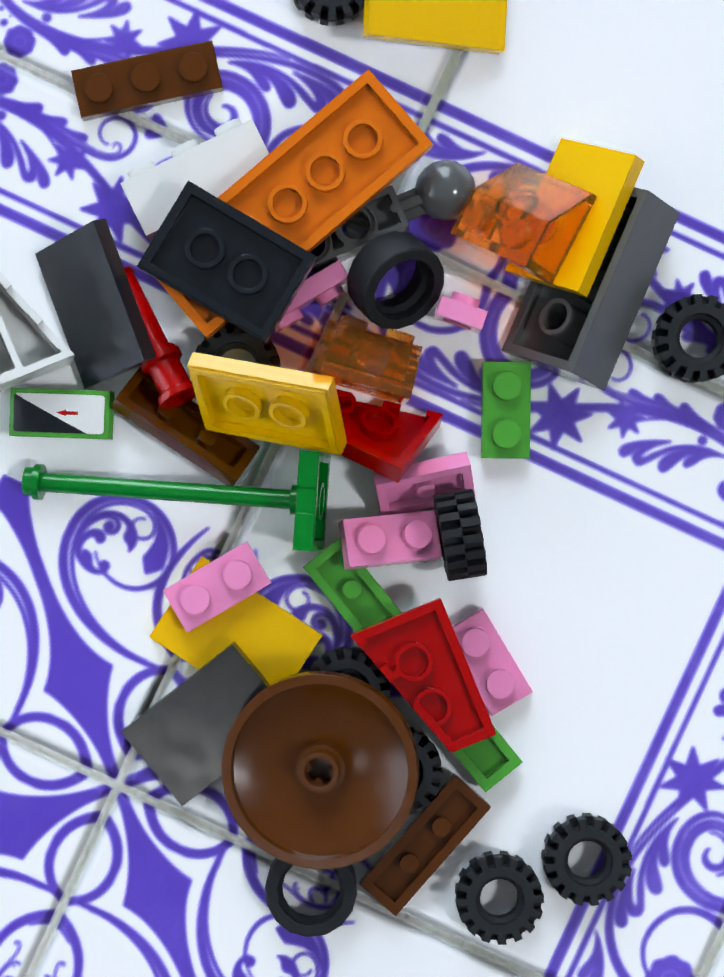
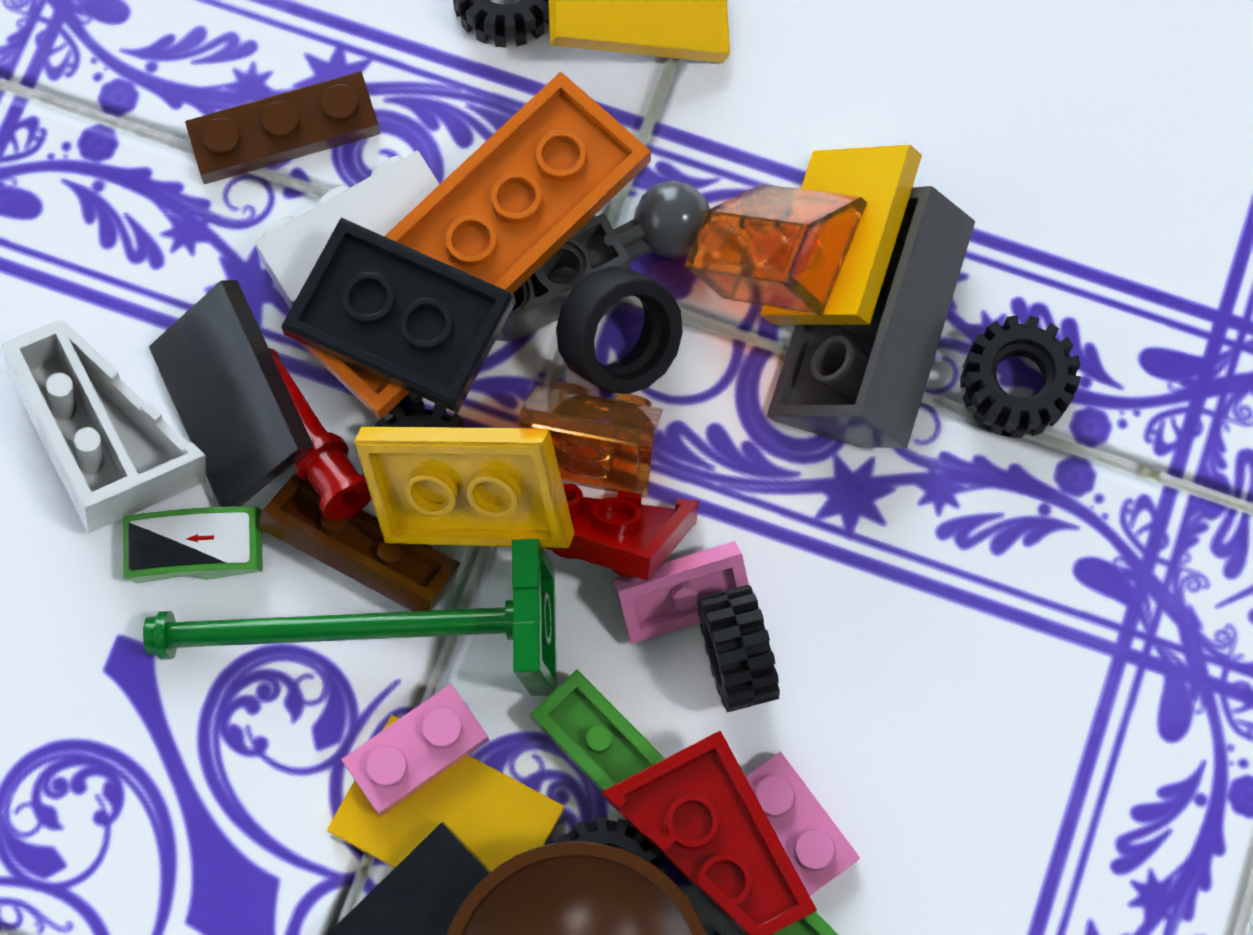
camera: 10 degrees left, 15 degrees down
bright pink plate [277,260,348,332] -> none
bright pink plate [338,510,442,570] -> none
bright pink plate [433,291,488,333] -> none
bright green plate [481,362,531,459] -> none

